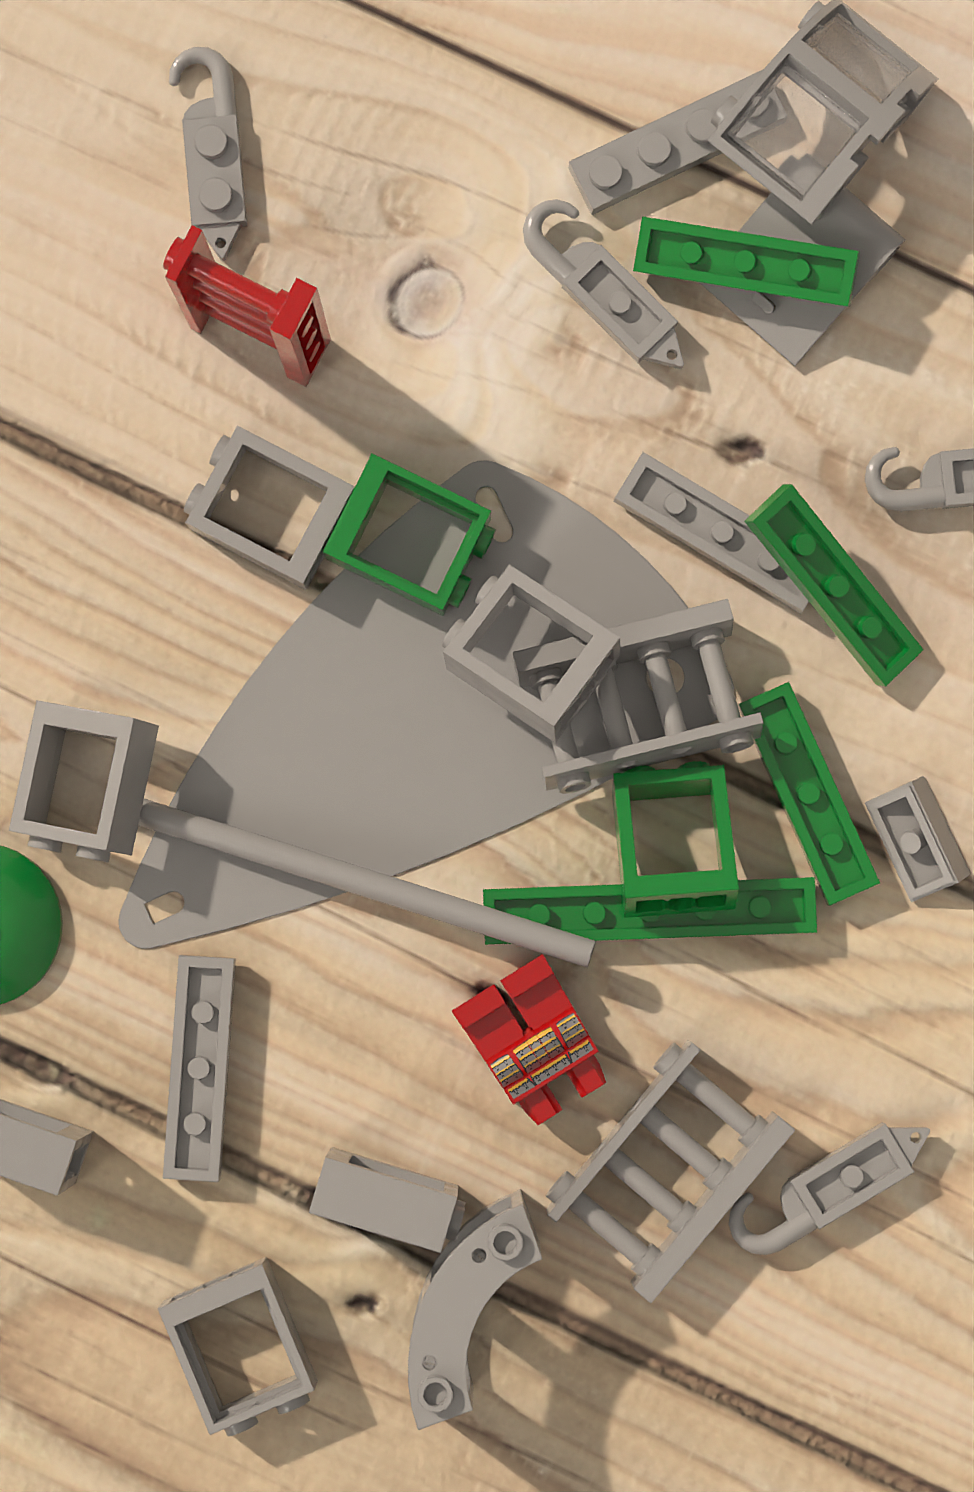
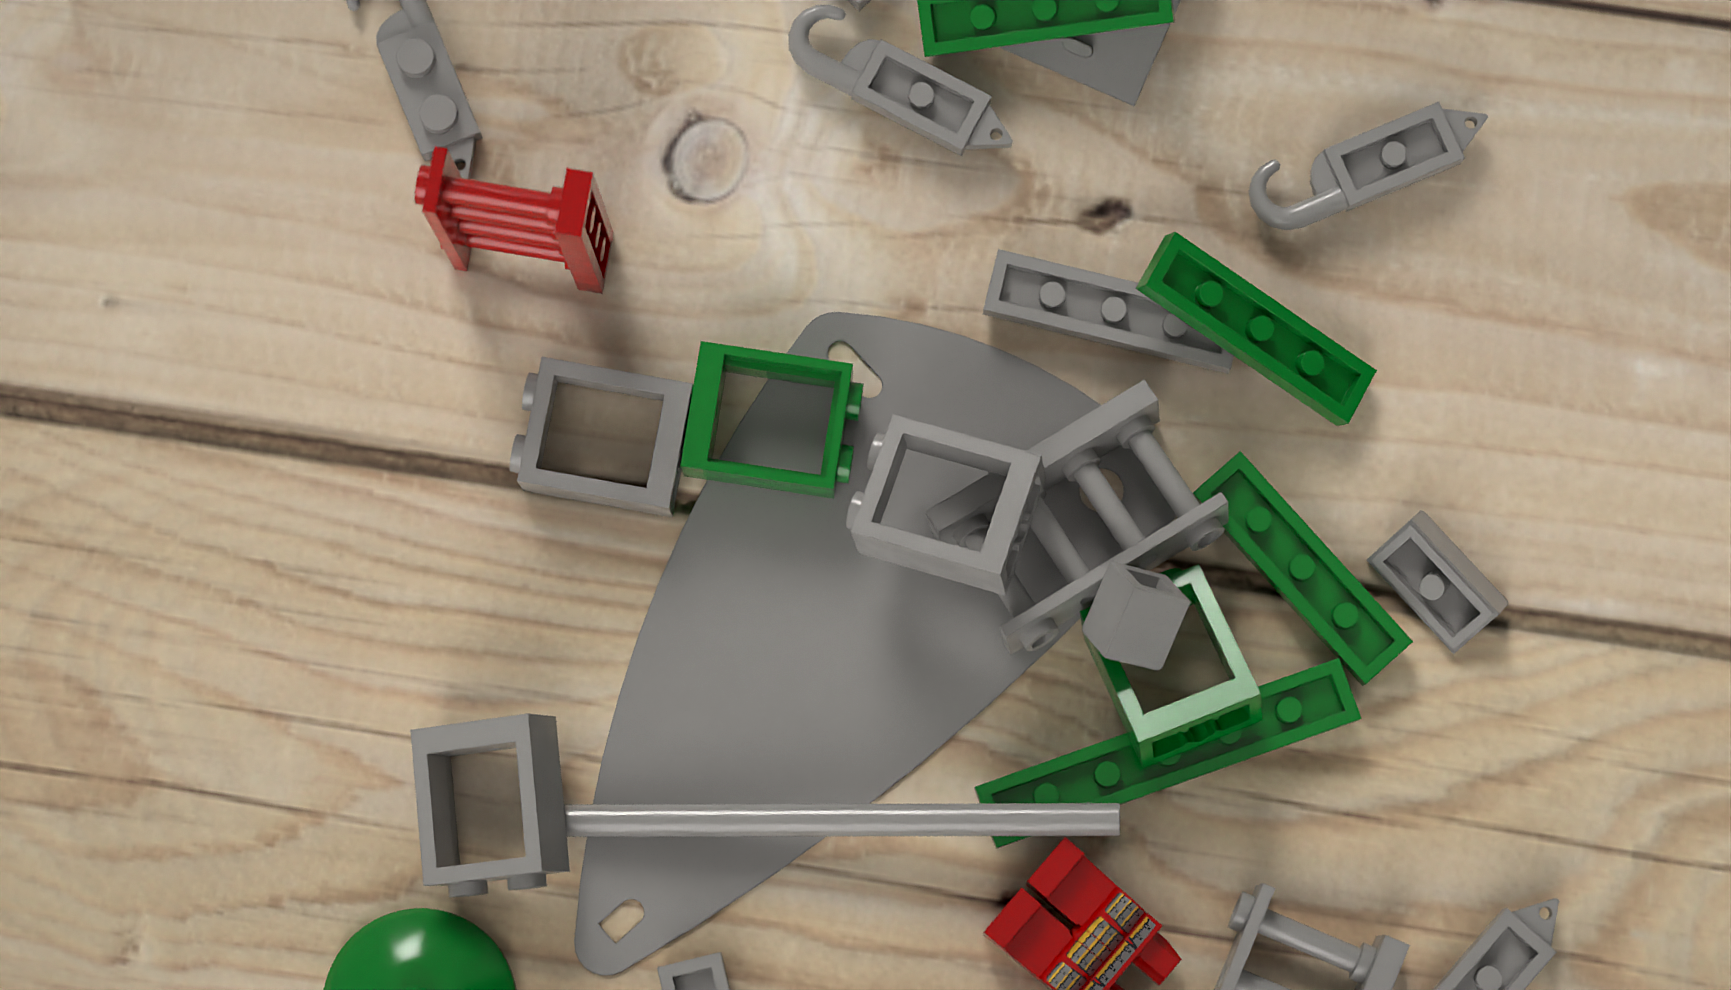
camera: 15 degrees left, 5 degrees down
none -> light grey panel [1082,561,1191,670]

